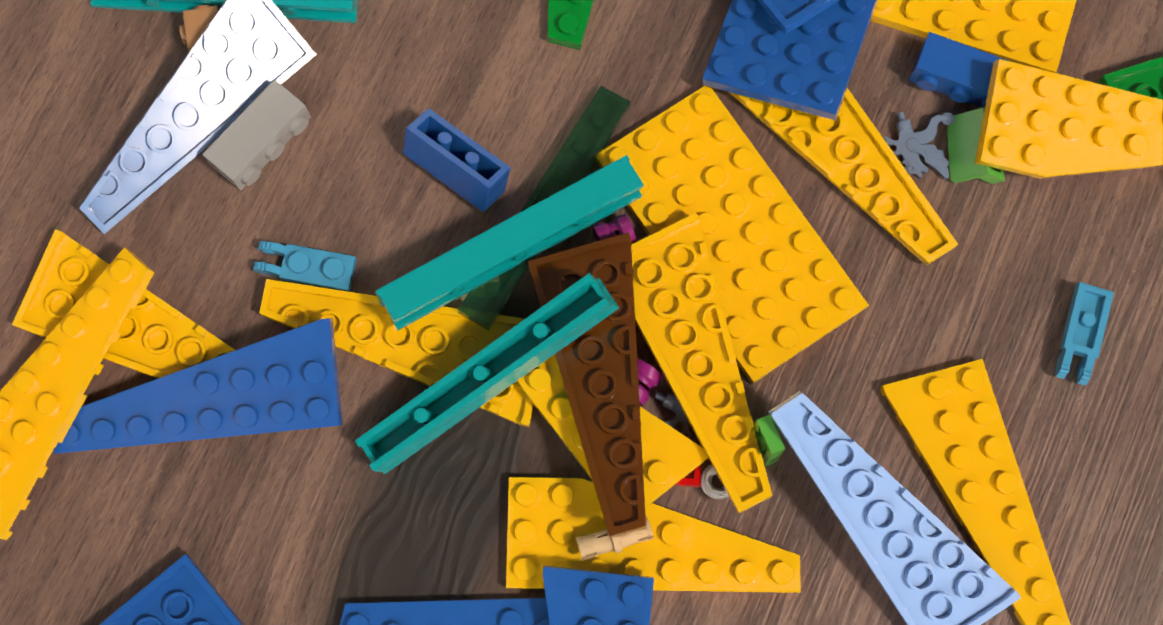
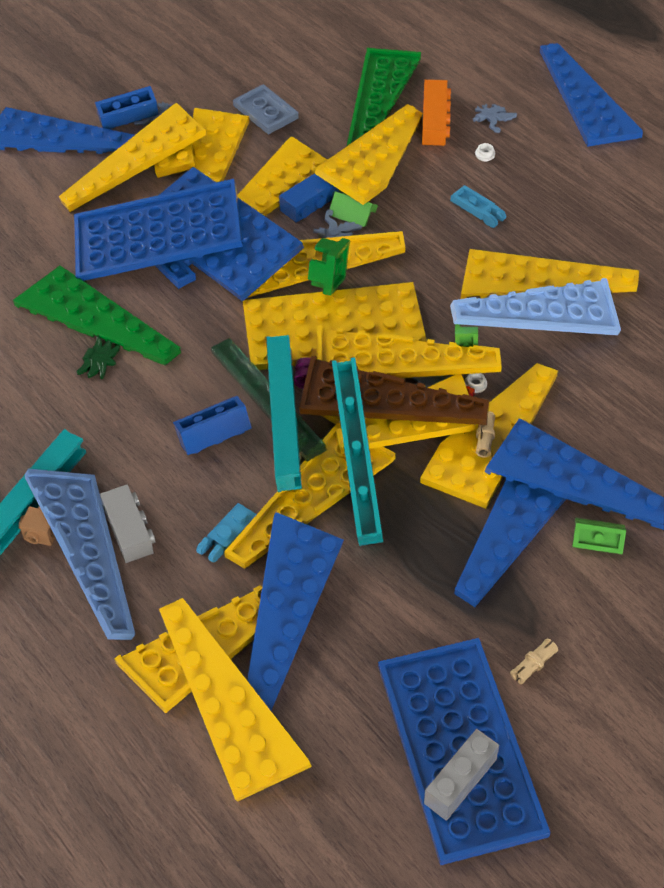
camera: 60 degrees left, 25 degrees down
none -> green panel [308,238,350,296]

